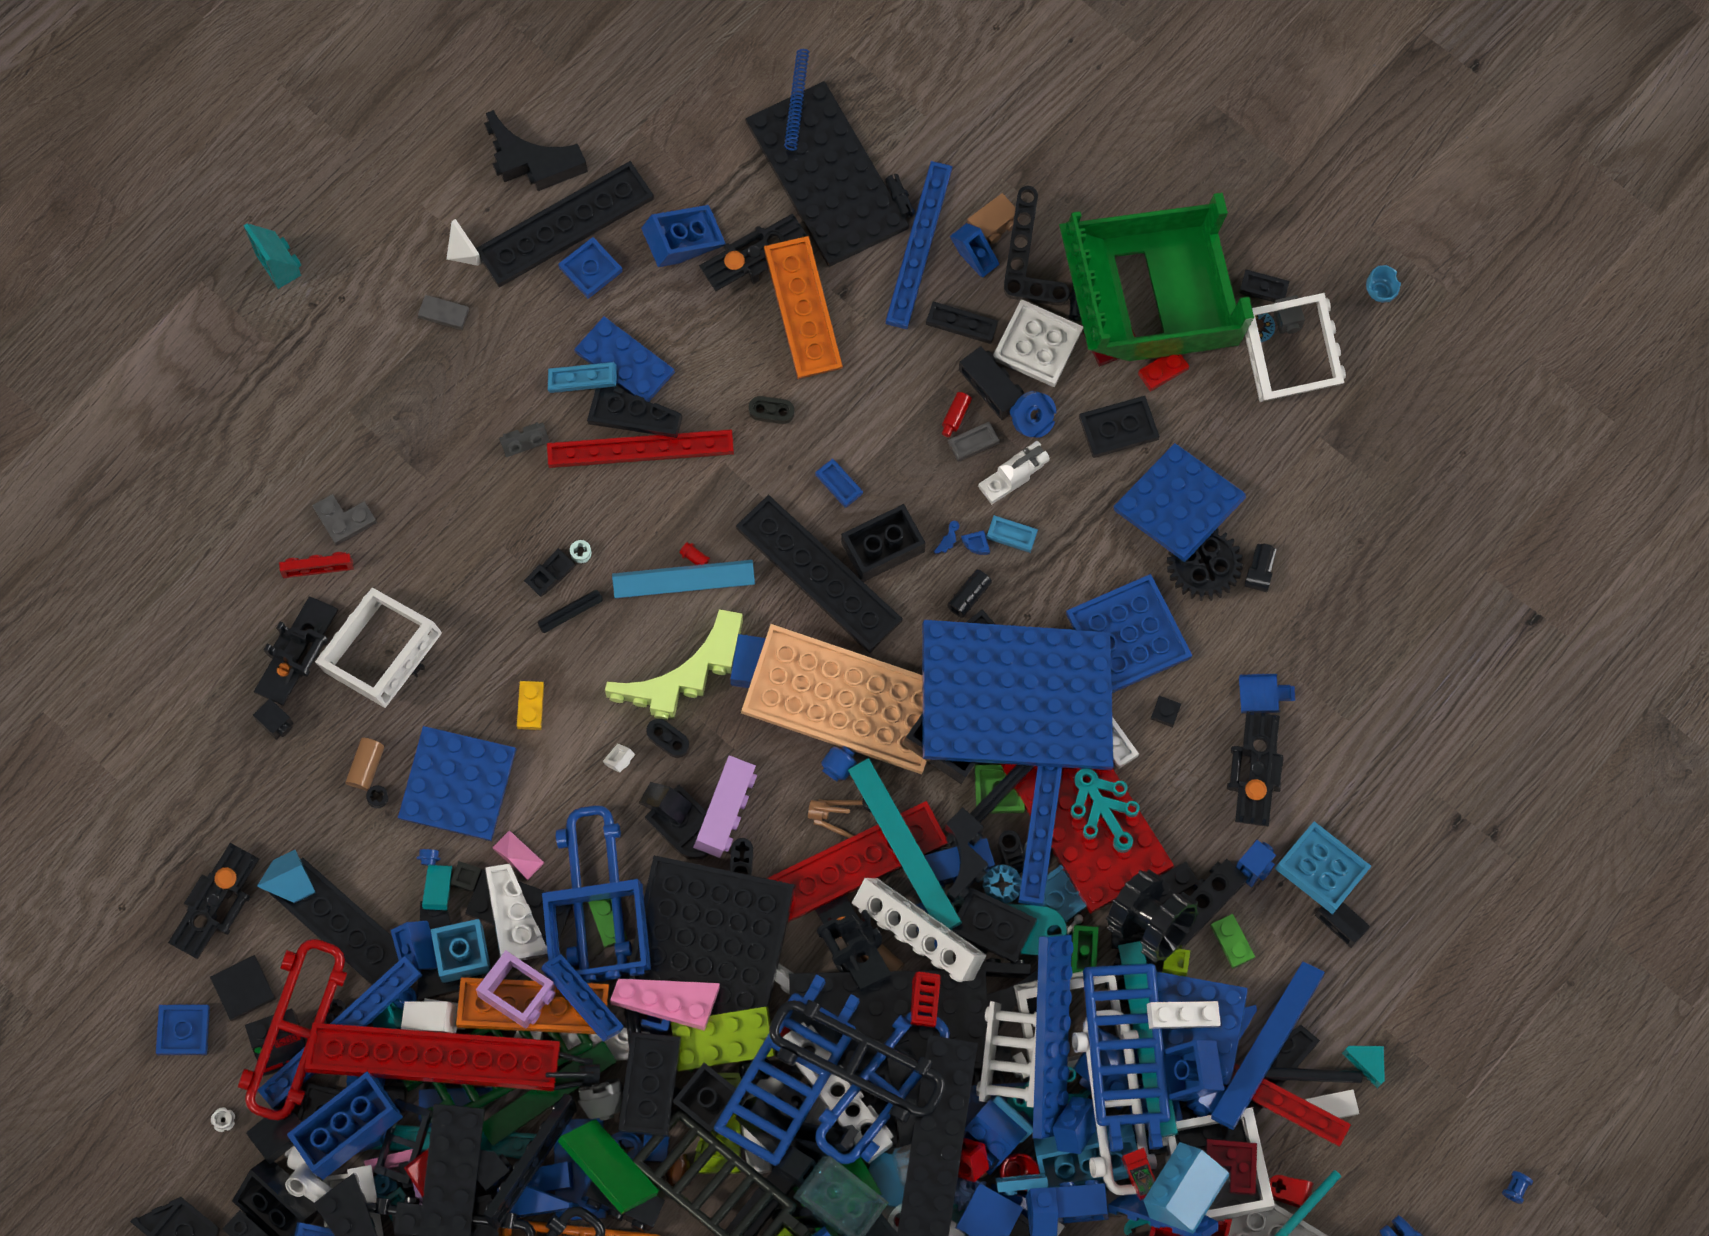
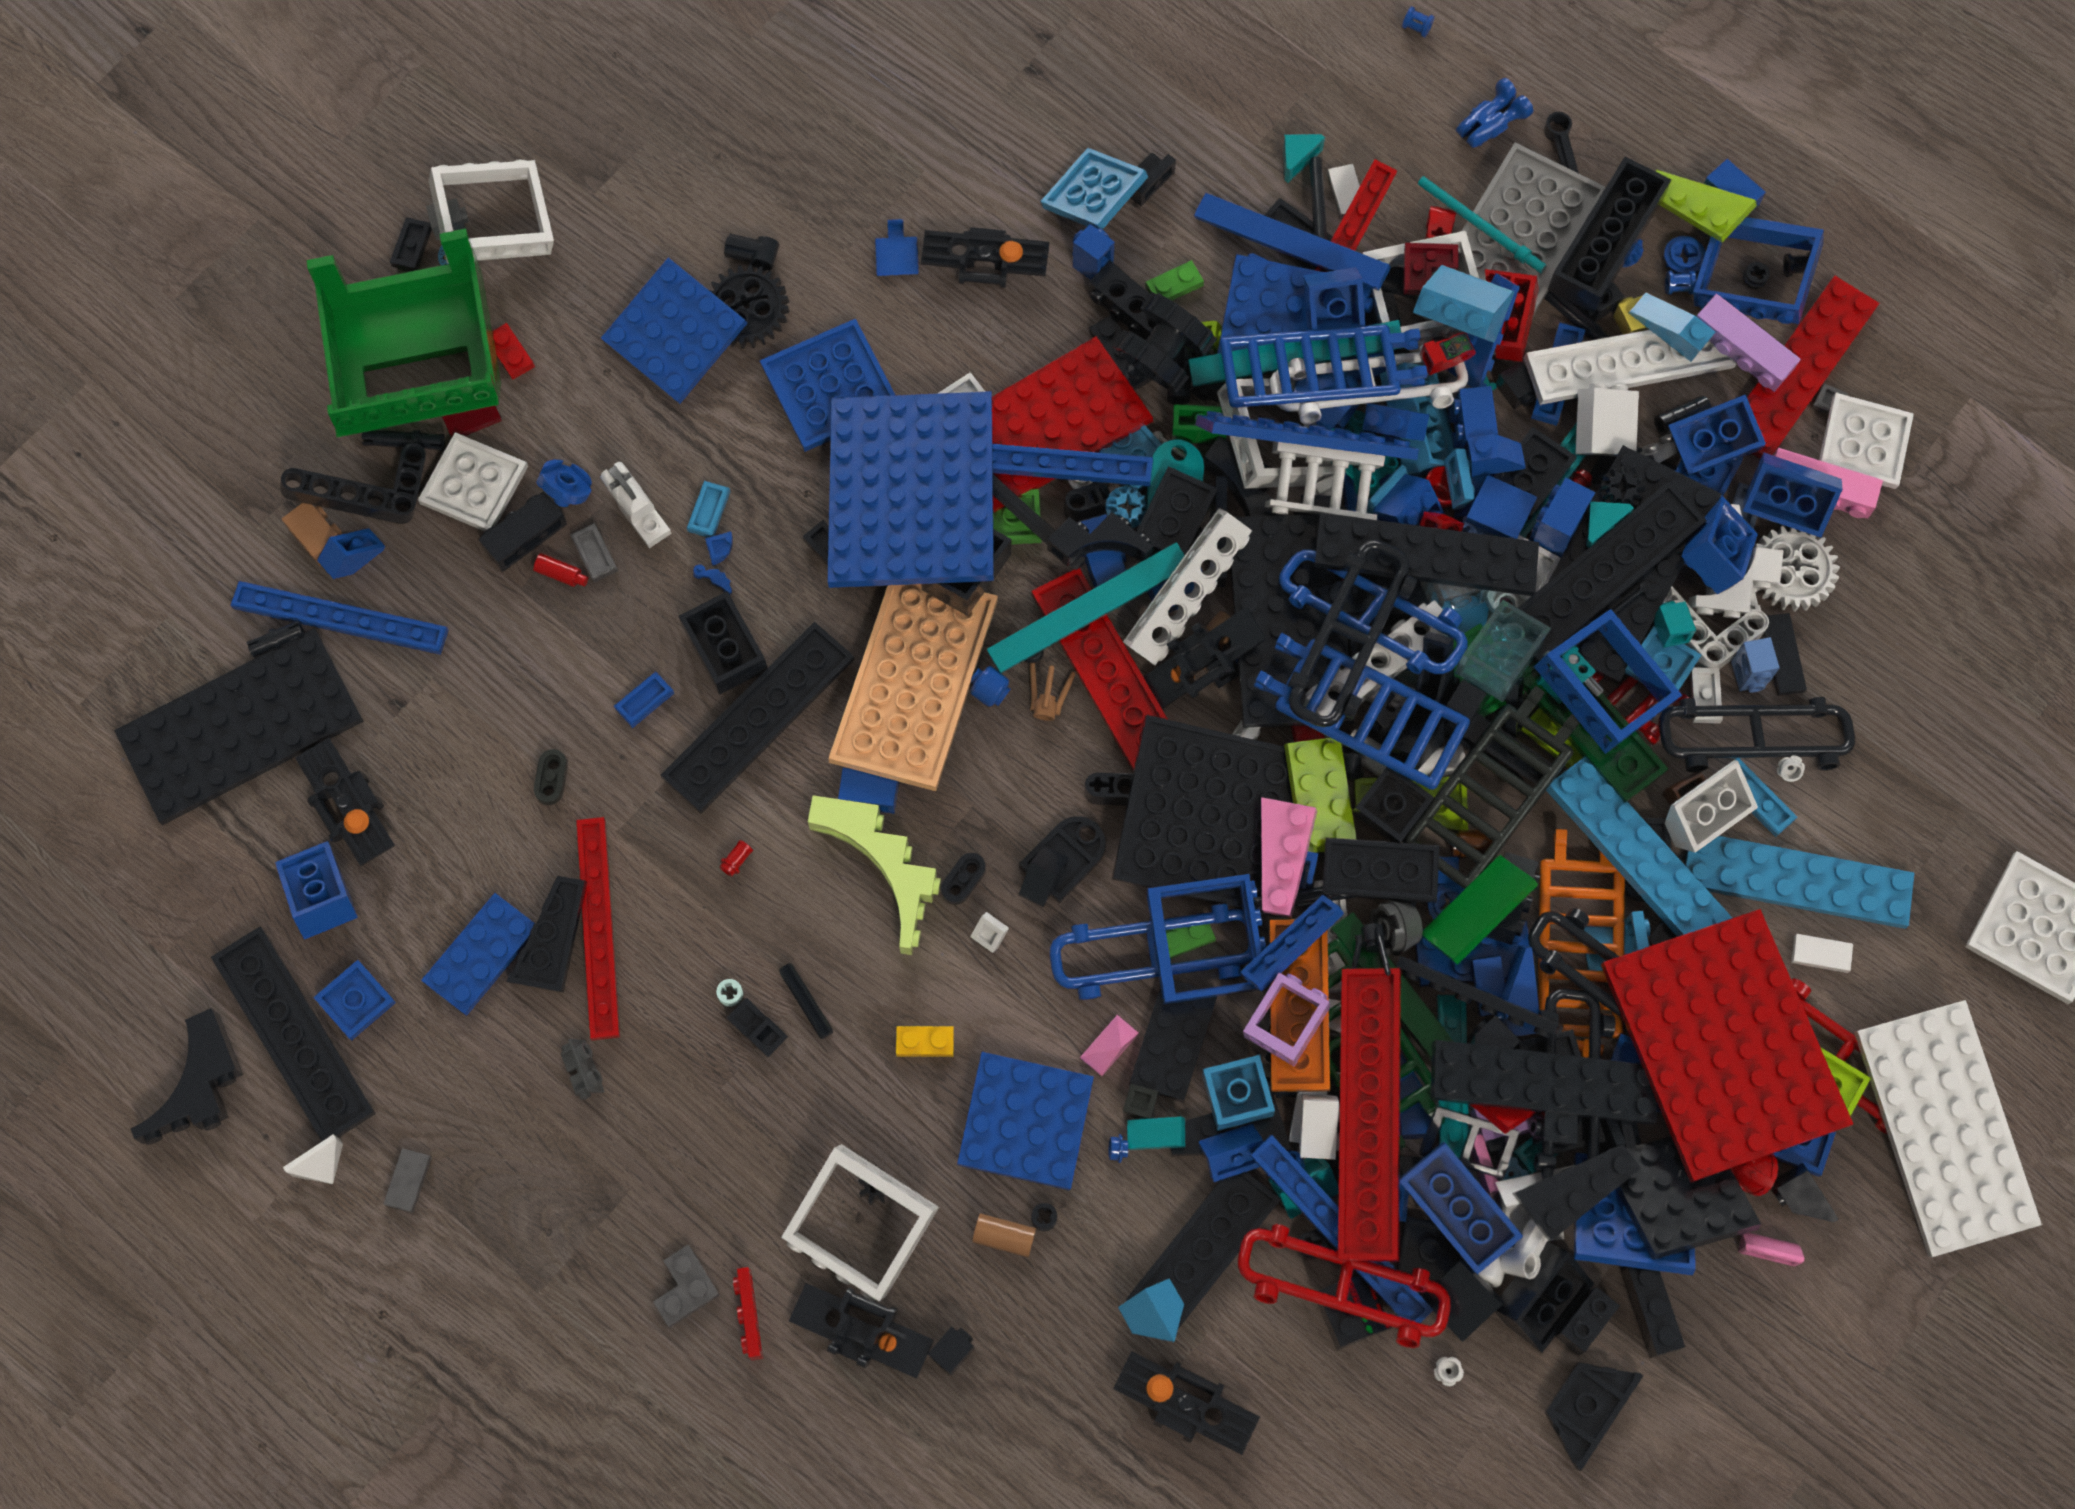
camera: 90 degrees left, 0 degrees up
blue plate [156,1005,210,1055] -> none
black tile [210,955,276,1021] -> none
teal slope [243,223,302,289] -> none
white wing [485,864,548,960] -> none
dark azure tile [548,362,617,393] -> none
dark azure tile [612,560,755,598] -> none
lavender brick [693,755,757,858] -> none
orange plate [764,236,843,379] -> none
blue piece [784,49,810,151] -> none
red slope [911,972,940,1027] -> none
black plate [926,301,998,344] -> none
black axle [947,569,992,618] -> none
teal plant [1071,768,1140,853] -> none
black plate [1079,396,1160,458] -> none
white plate [1147,1001,1221,1029] -> none
black plate [1151,696,1181,727] -> none
dark azure hair [1366,265,1401,303] -> none

